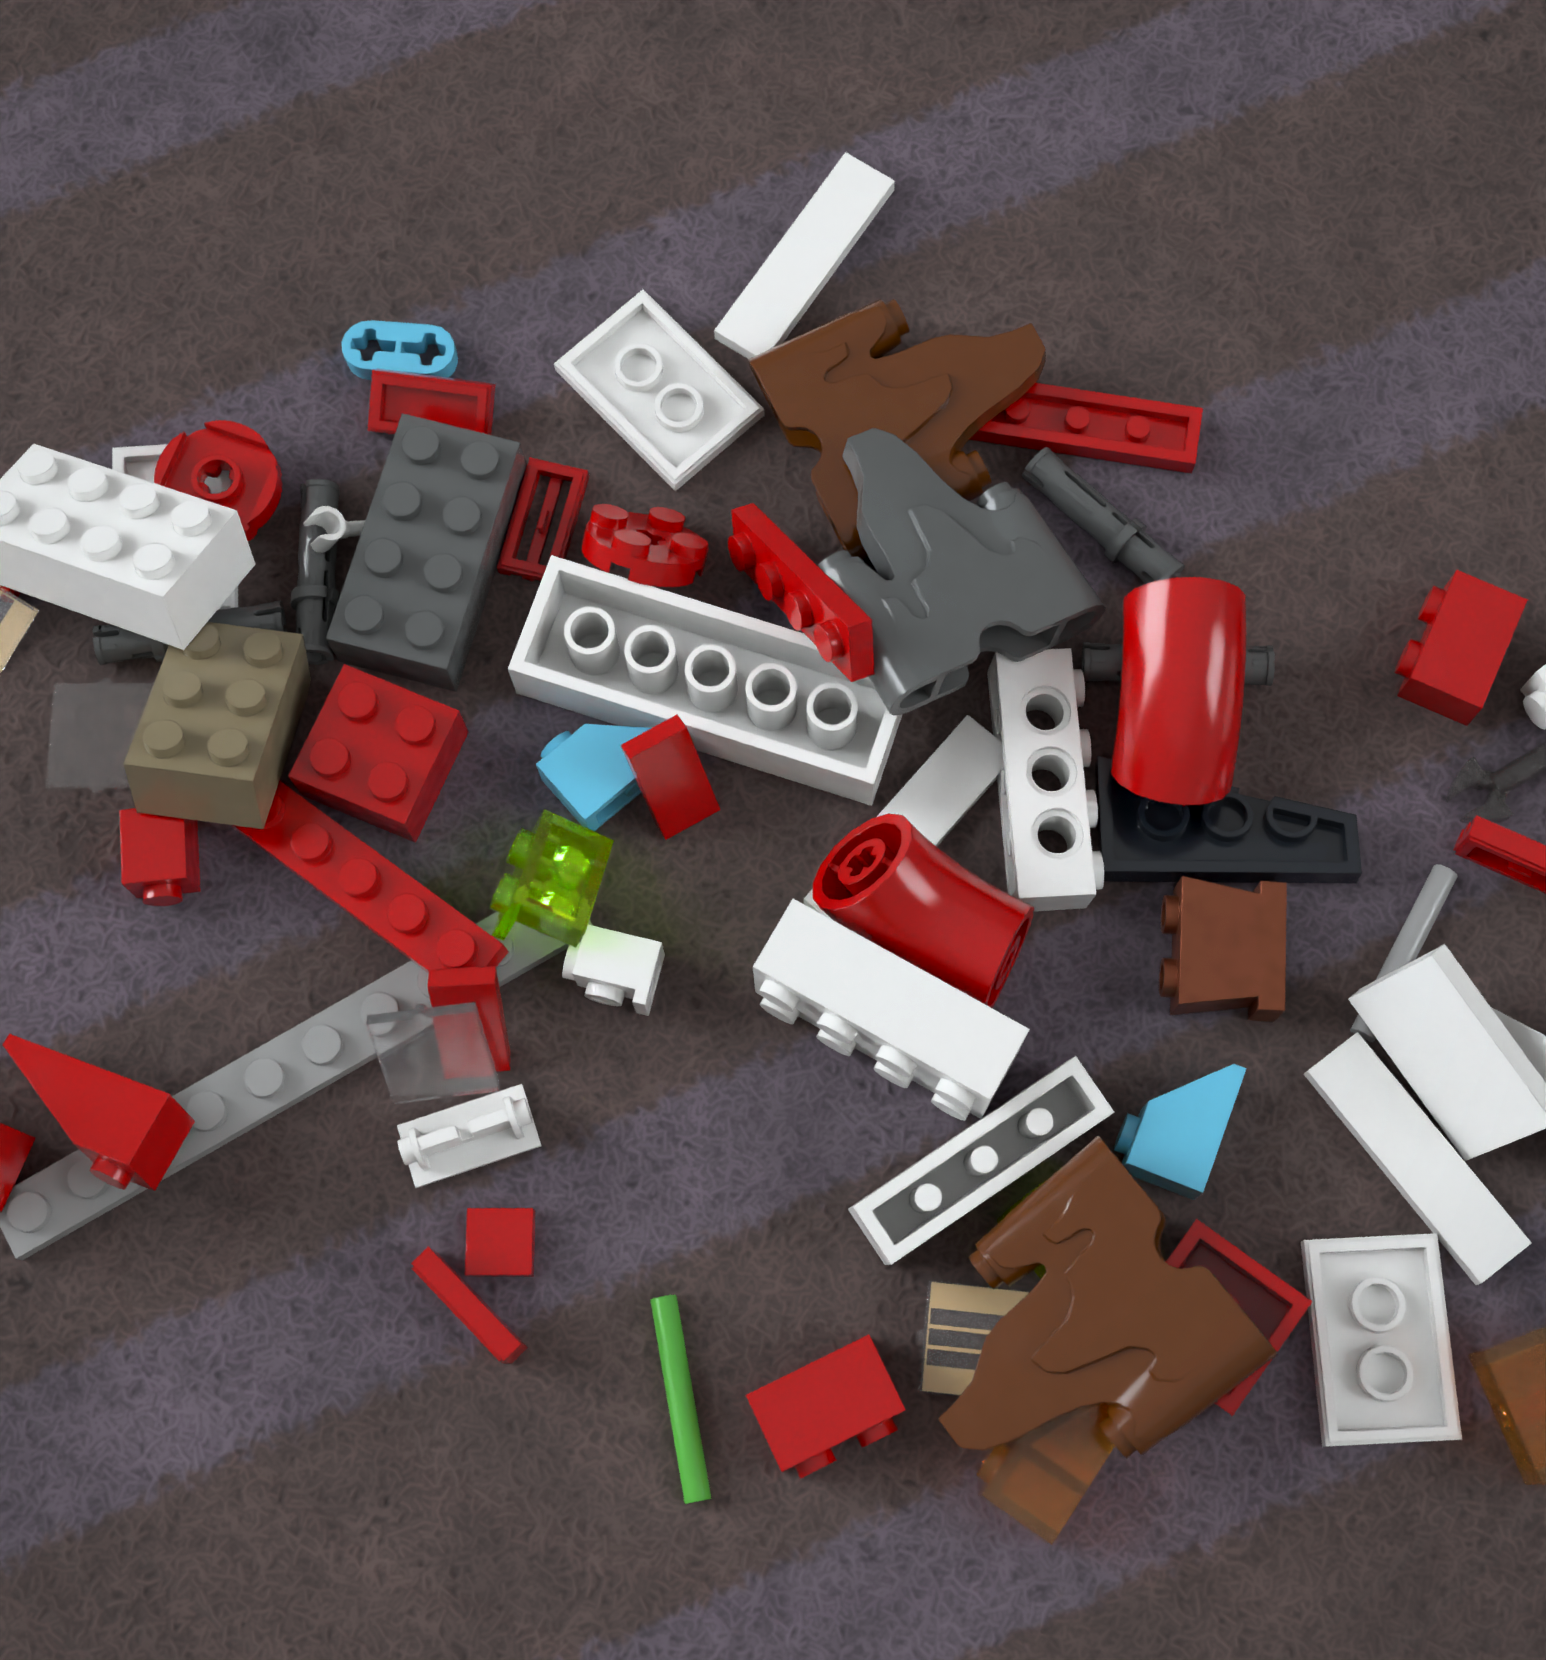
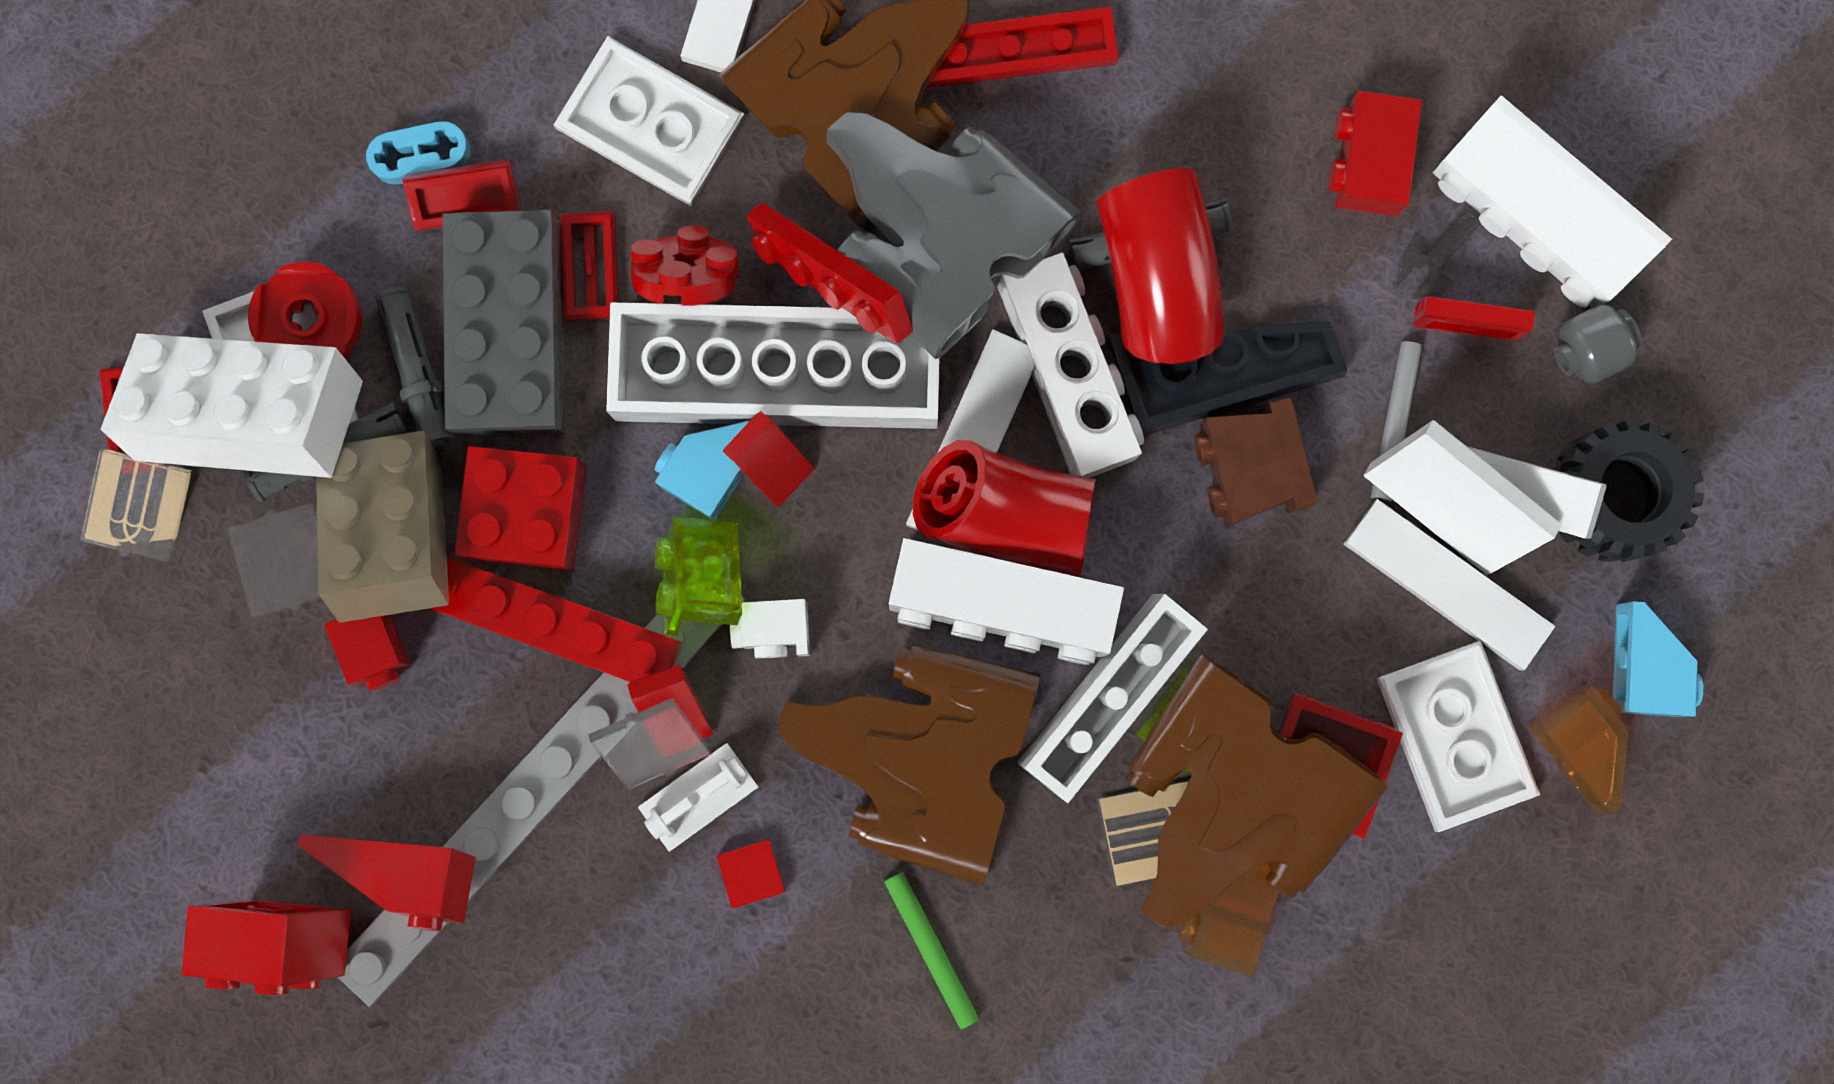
camera: 20 degrees left, 10 degrees up
white hand [303,506,366,553] -> none
red tile [411,1247,528,1364] -> none
red brick [746,1334,906,1479] -> none
dark grey pin [1022,447,1185,584] -> none
medium azure slope [1114,1064,1247,1200] -> none
none -> reddish brown rock [778,645,1041,886]

